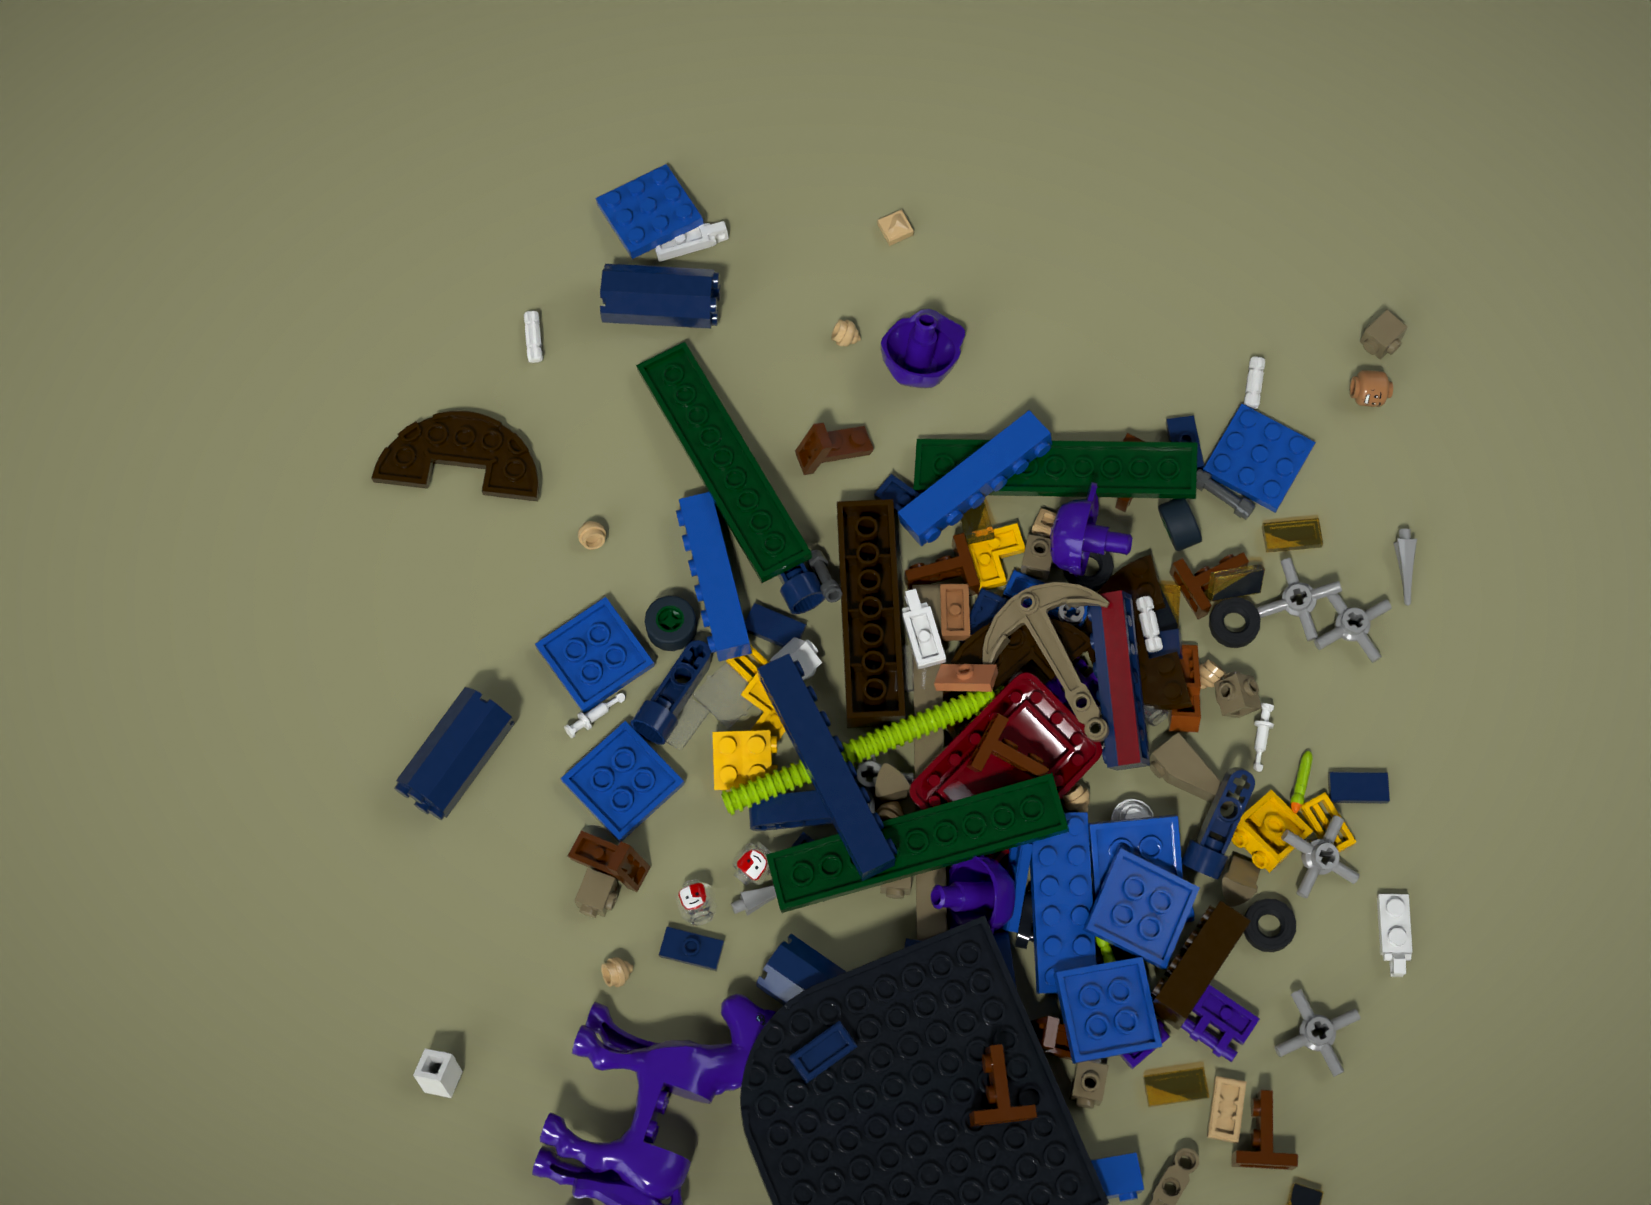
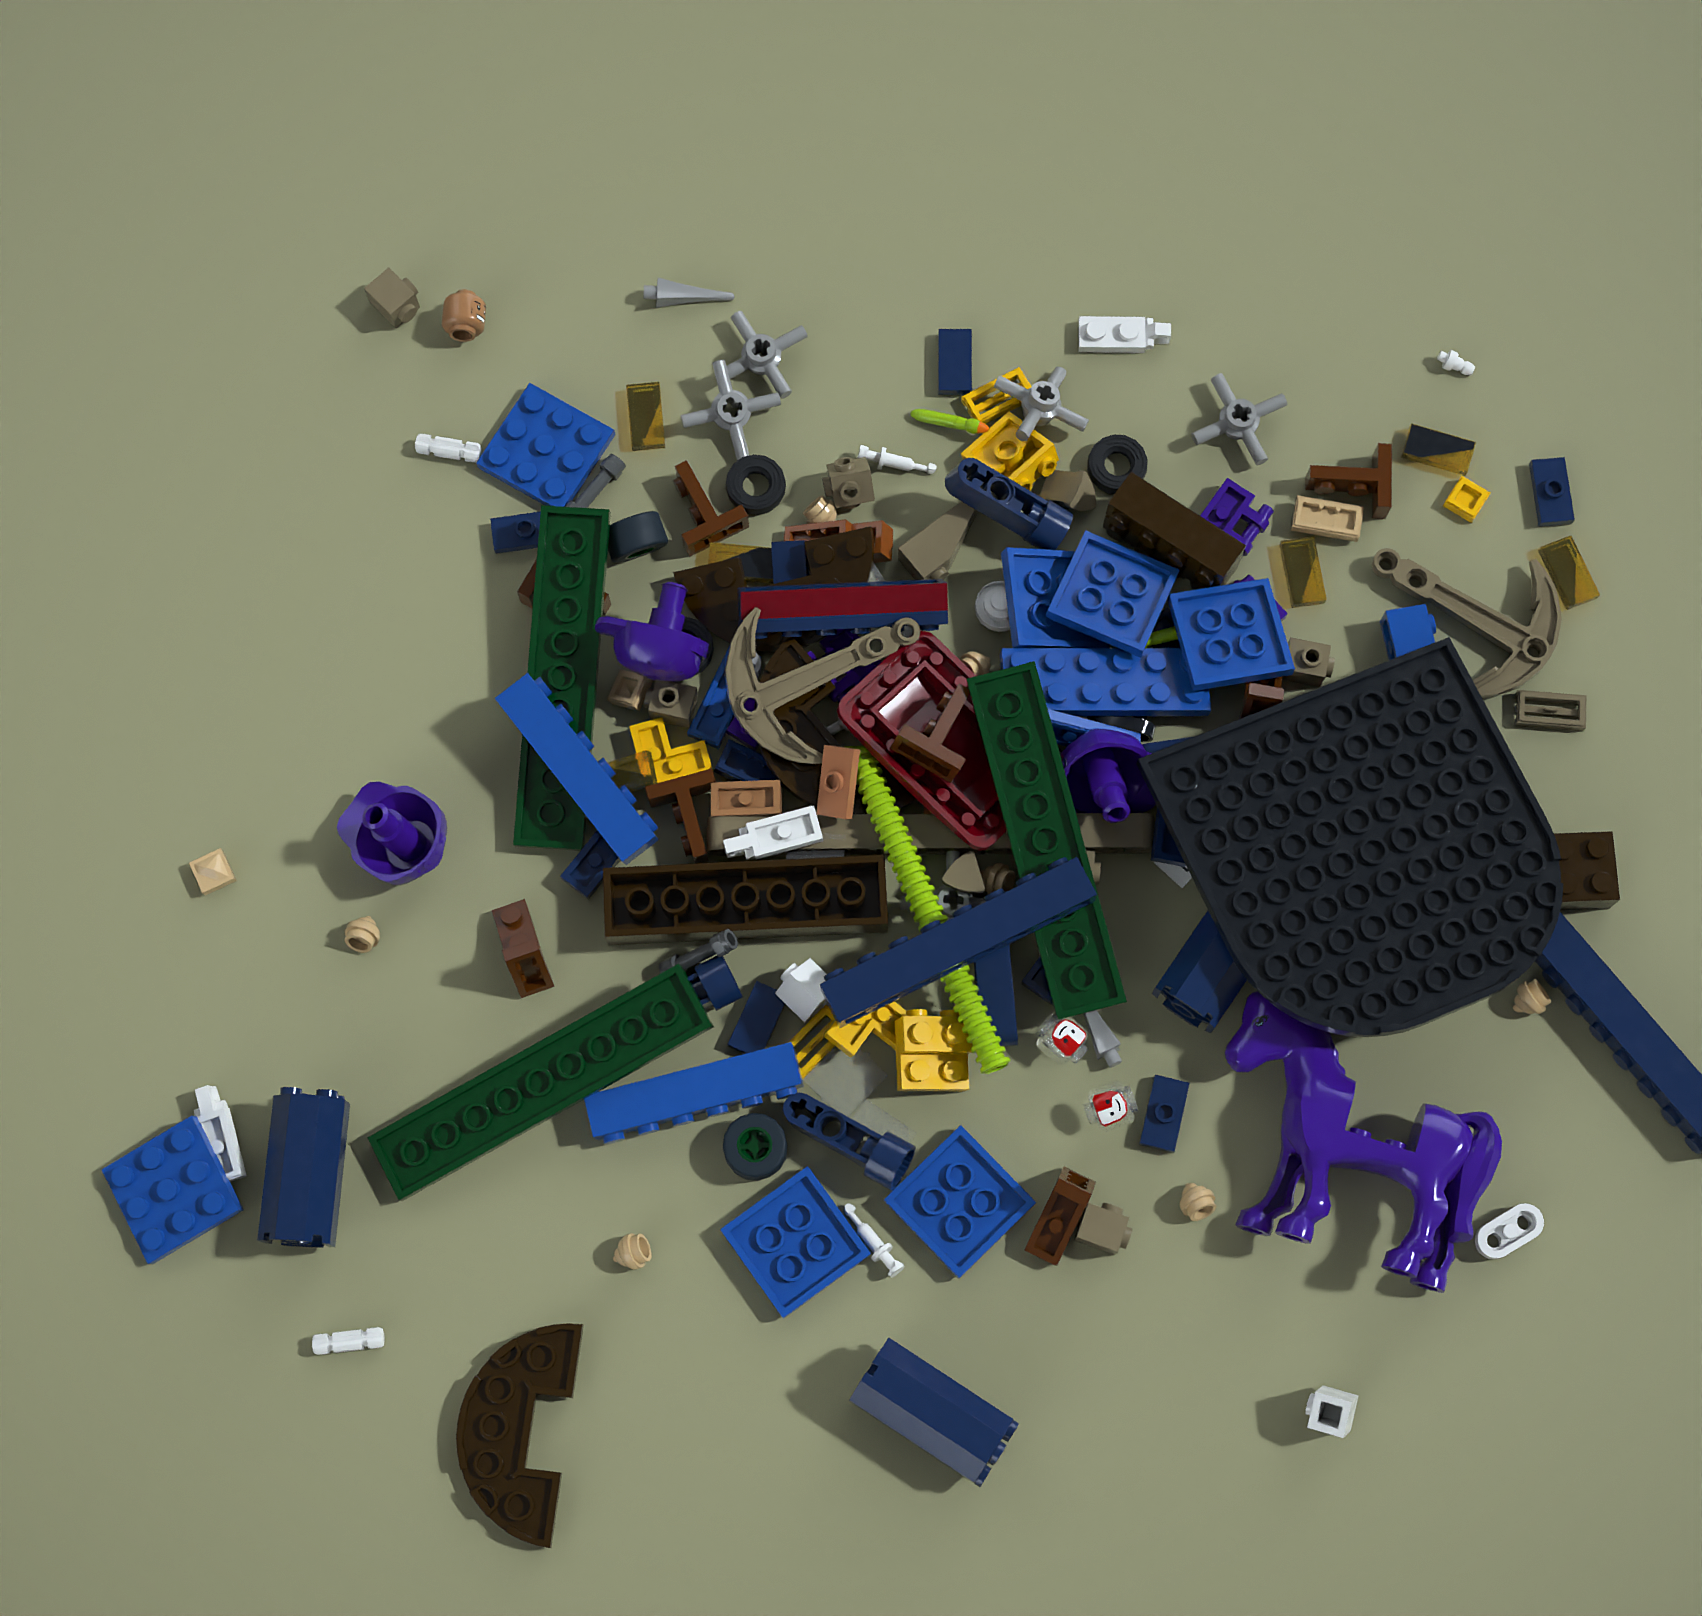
camera: 90 degrees left, 5 degrees up
dark blue tile [789,1021,858,1084] -> none
reddish brown bracket [969,1044,1037,1127] -> none
white axle [1136,596,1163,652] -> none
tile [1207,564,1265,602] -> none

